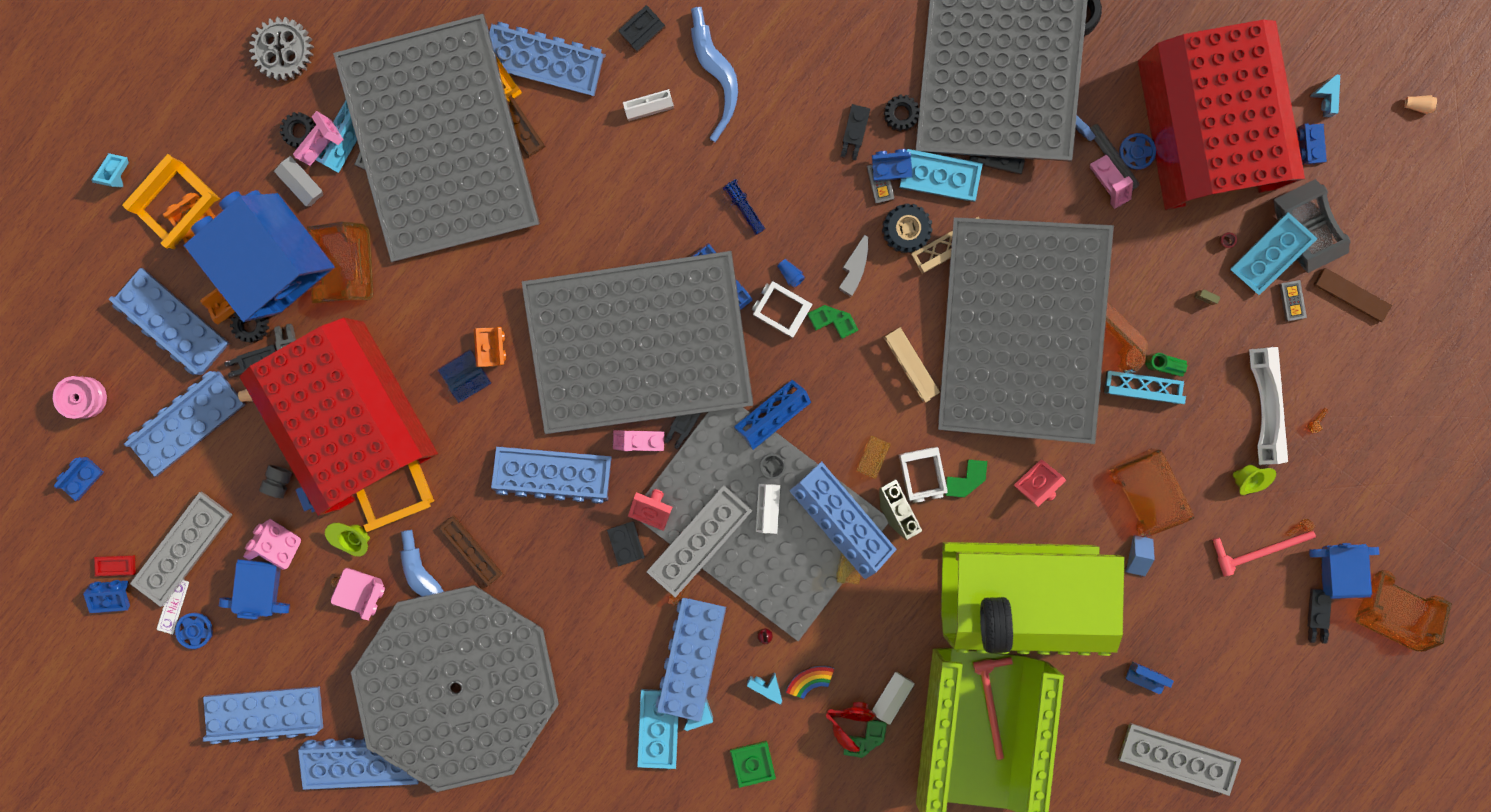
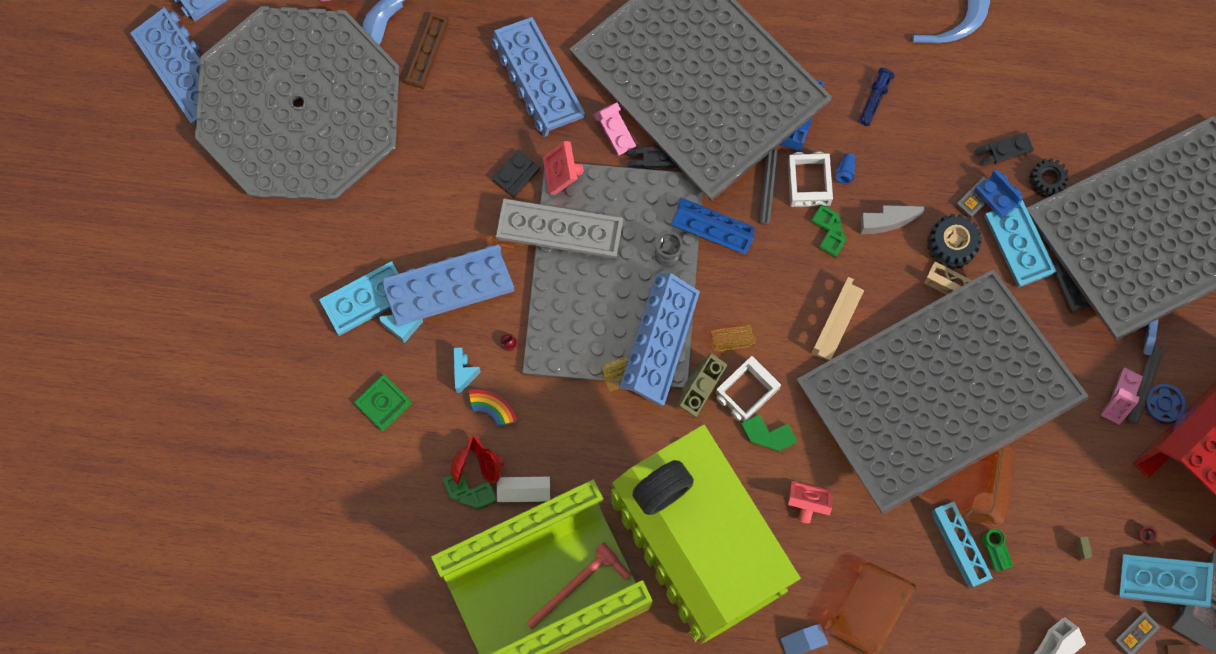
camera: 55 degrees right, 15 degrees down
white piece [756,484,780,534] -> none
none -> dark grey axle [759,149,777,225]

